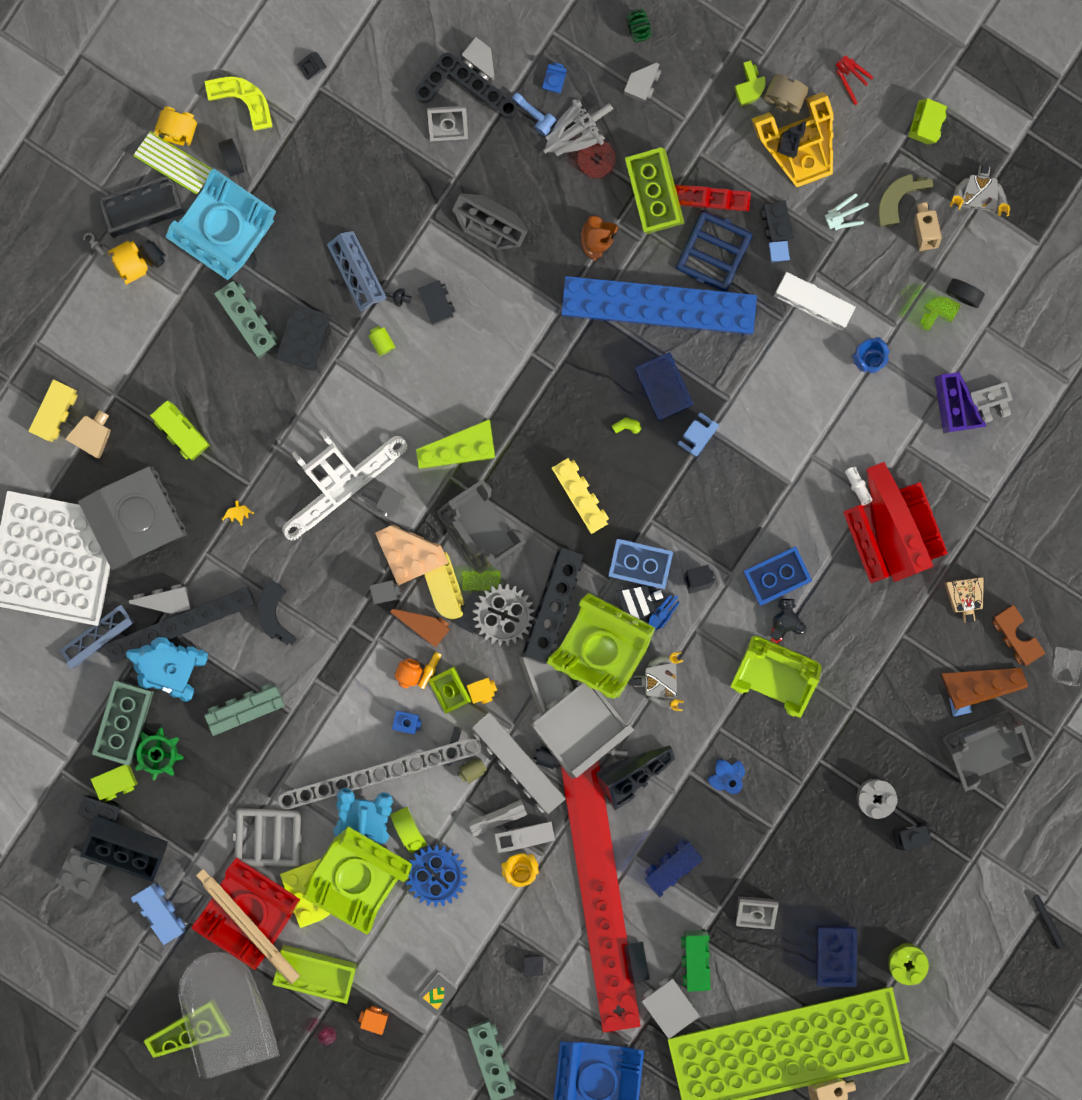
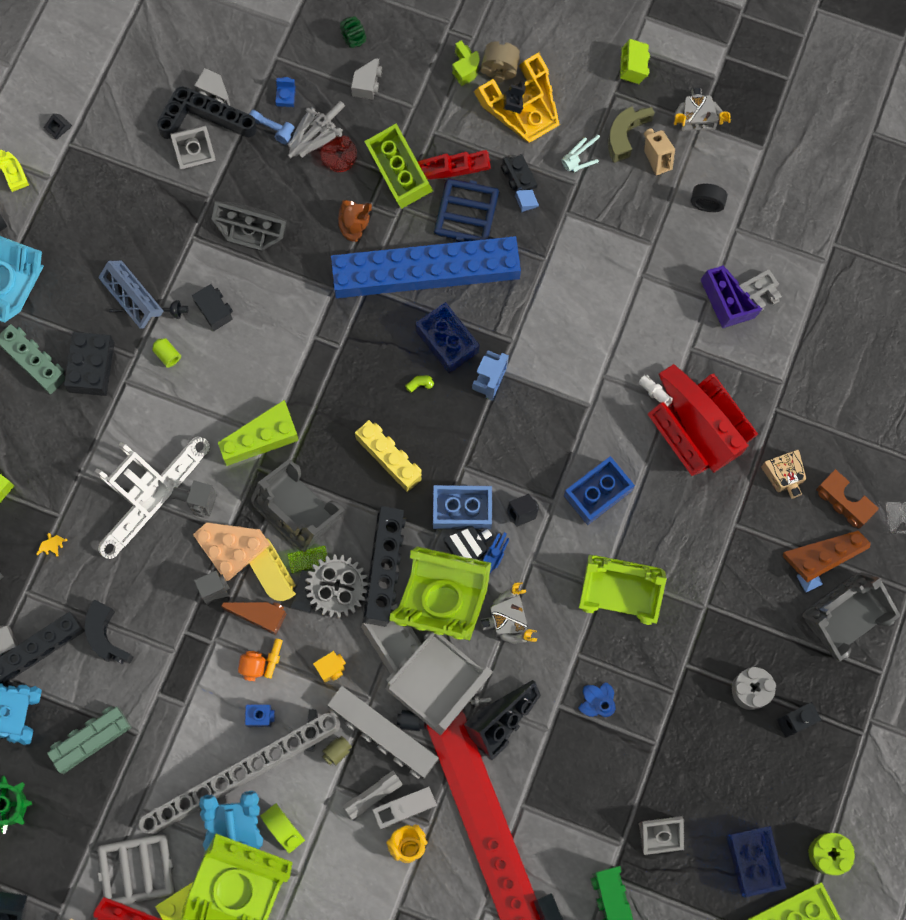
camera: 15 degrees left, 15 degrees down
blue gear [406,844,468,907] -> none
lime slope [429,667,472,714] -> none
clear blue wedge [644,840,703,898] -> none
black animal [770,598,806,643] -> none
white brick [774,272,856,331] -> none
red plant [835,55,873,105] -> none
blue hair [851,337,890,373] -> none
clear neon green brick [920,297,961,332] -> none

